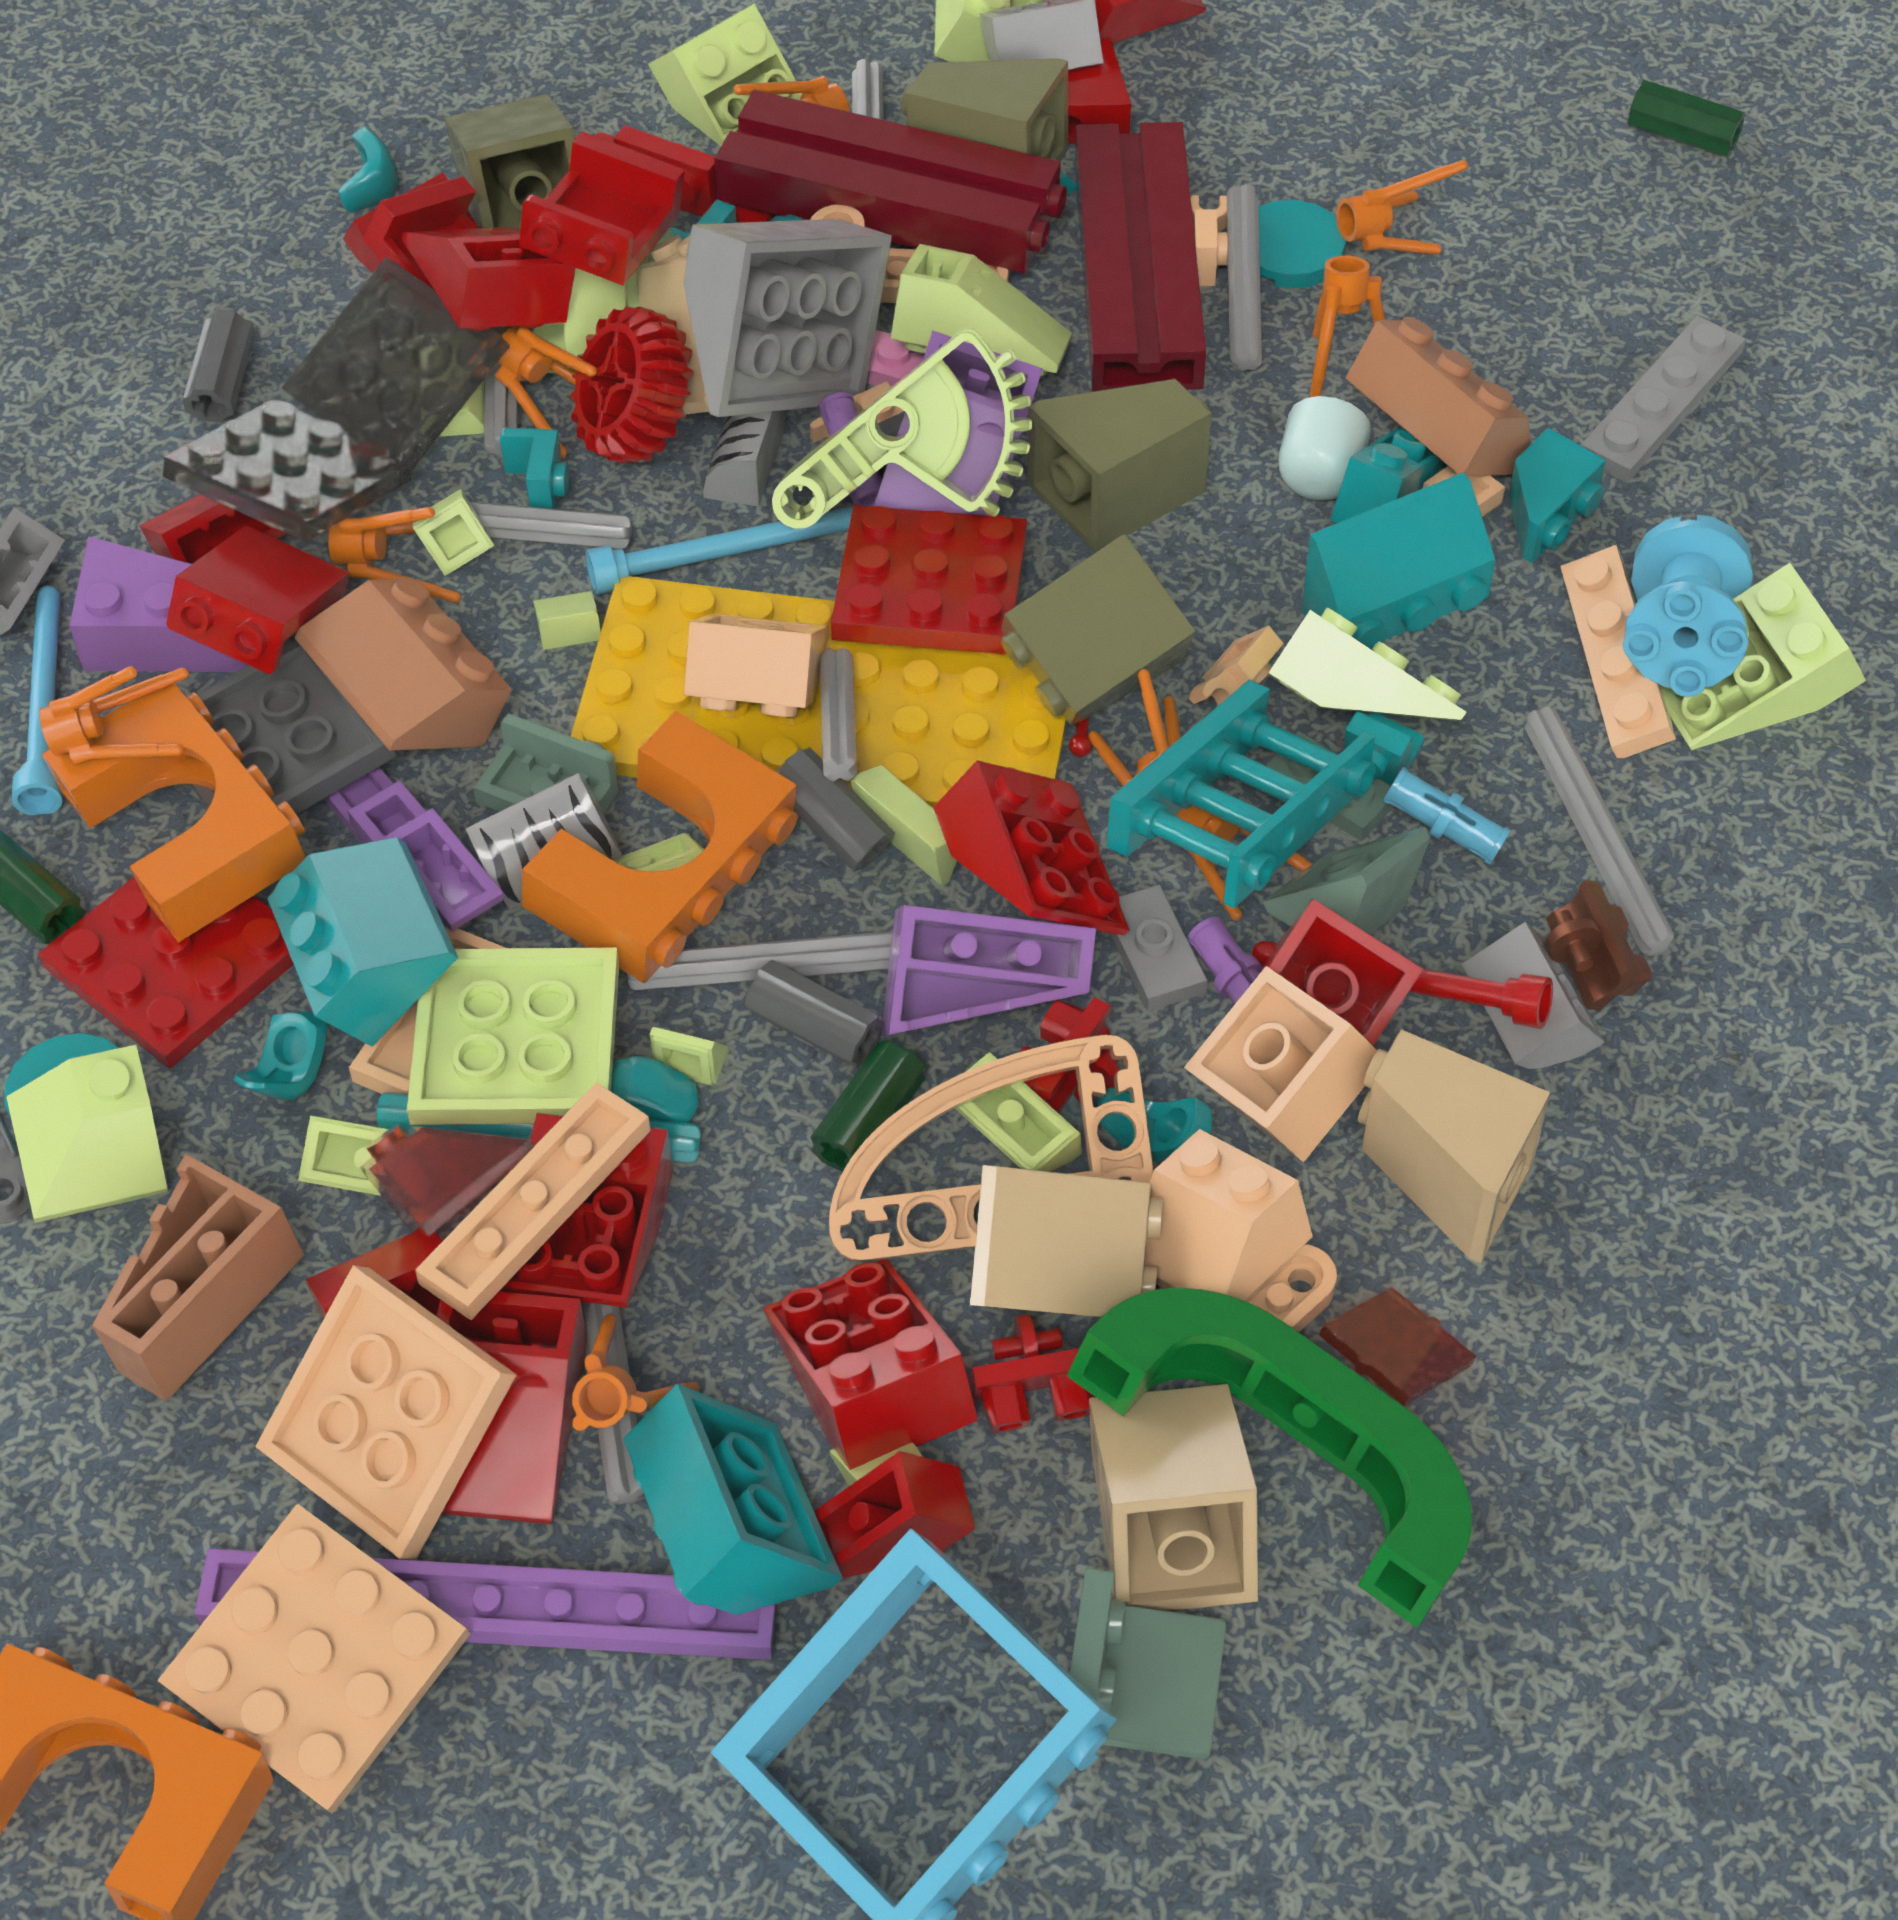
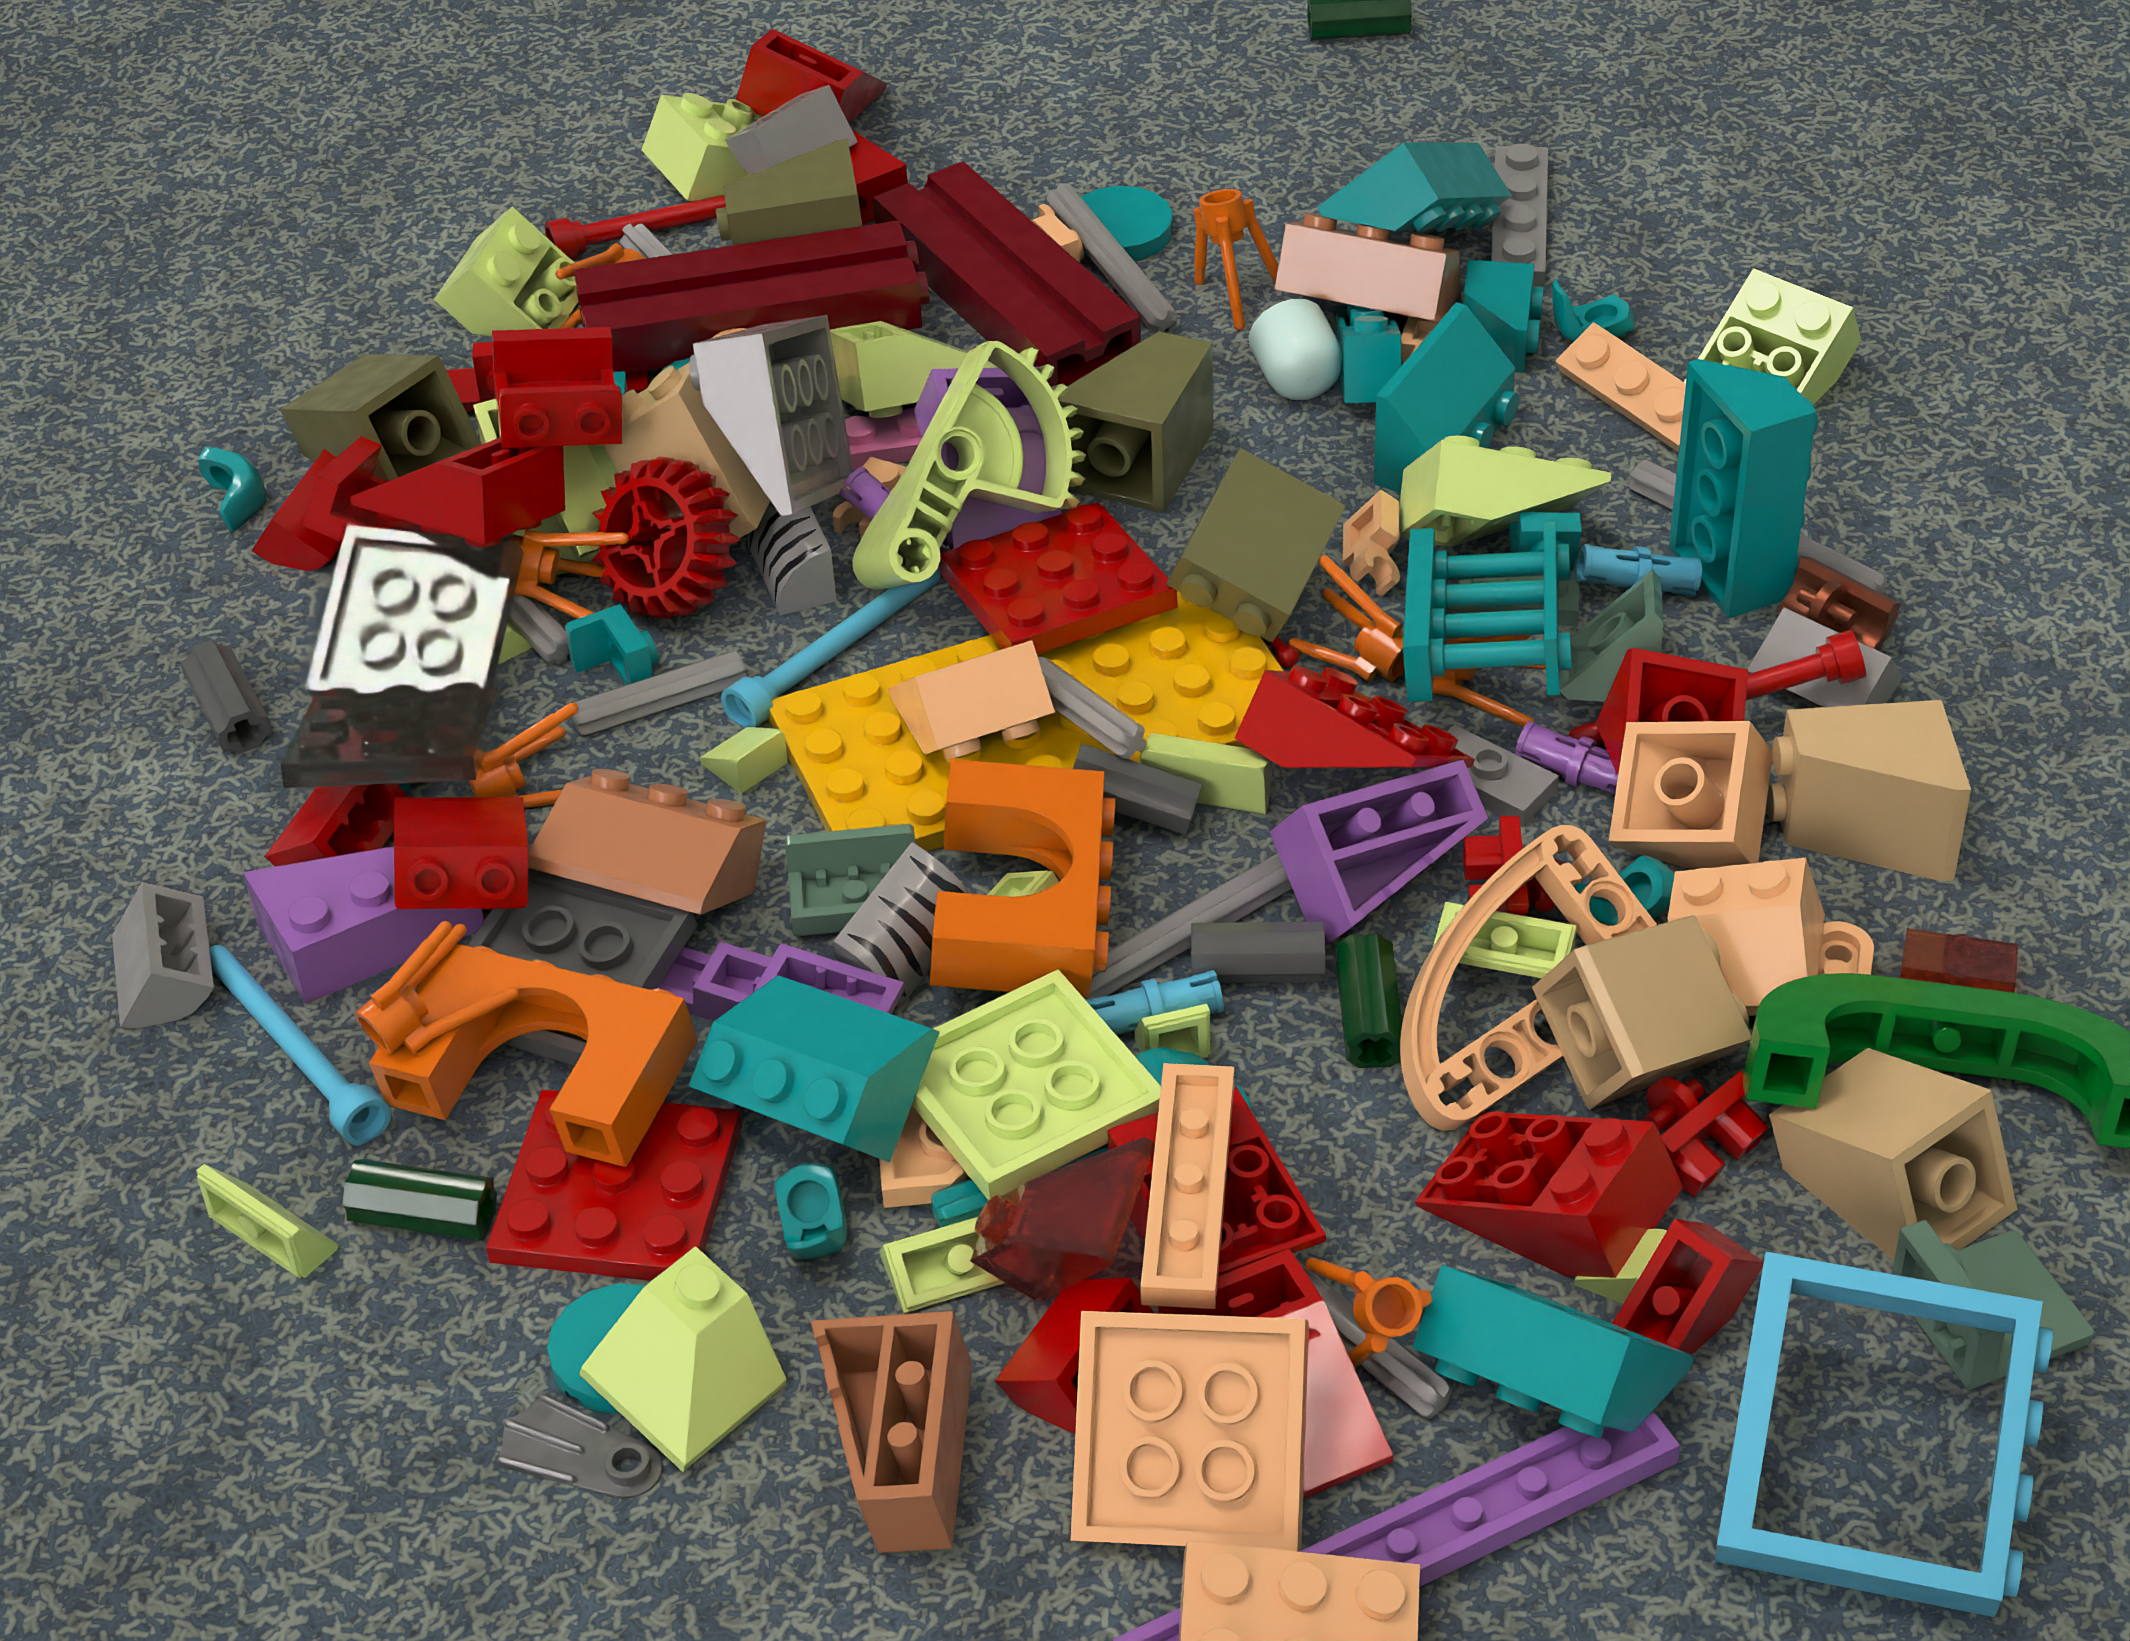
camera: 30 degrees left, 10 degrees down
yellowish green slope [412,489,494,576] -> none
orange plant [1336,160,1468,254] -> none
medium azure piece [1623,515,1753,697] -> none
none -> red piece [545,195,726,260]
none -> medium azure pin [1085,970,1224,1035]
none -> teal slope [1317,142,1512,233]
none -> teal hair [1552,279,1635,342]
none -> teal slope [1669,359,1818,619]

